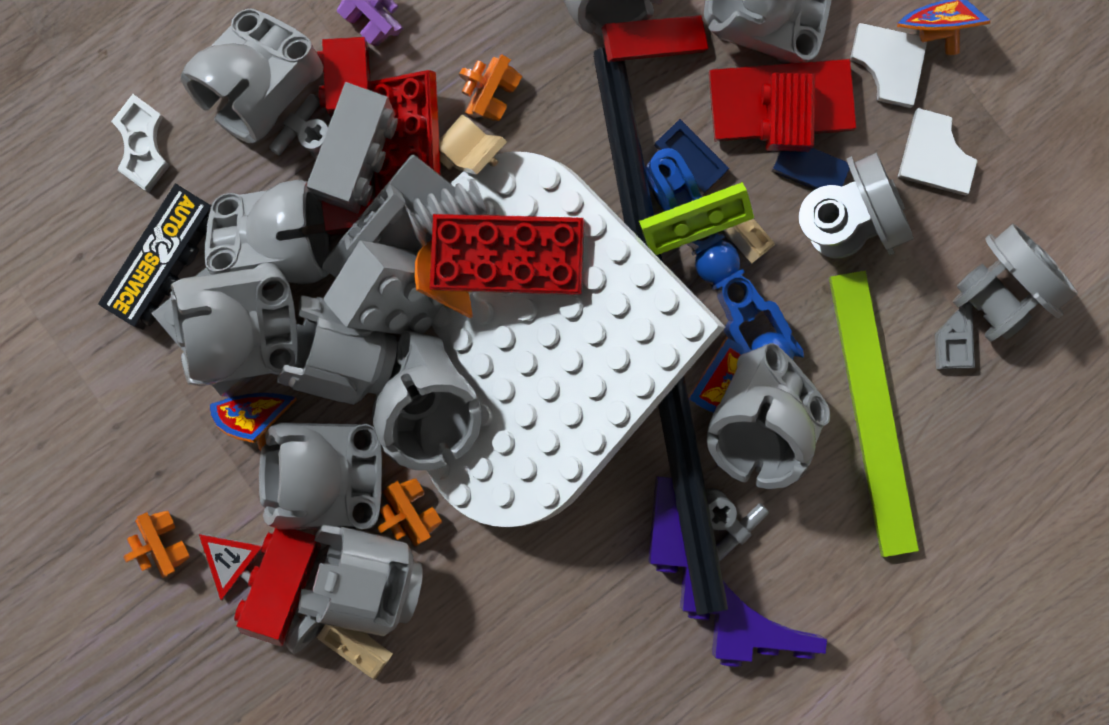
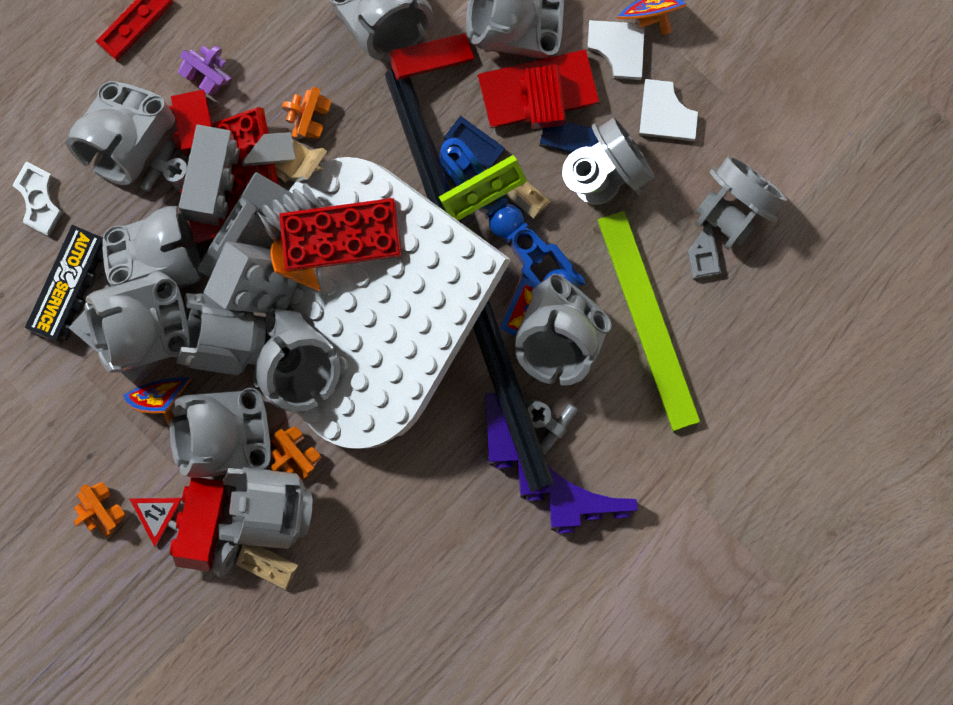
camera: 10 degrees left, 5 degrees down
none -> light grey tile [242,132,295,166]

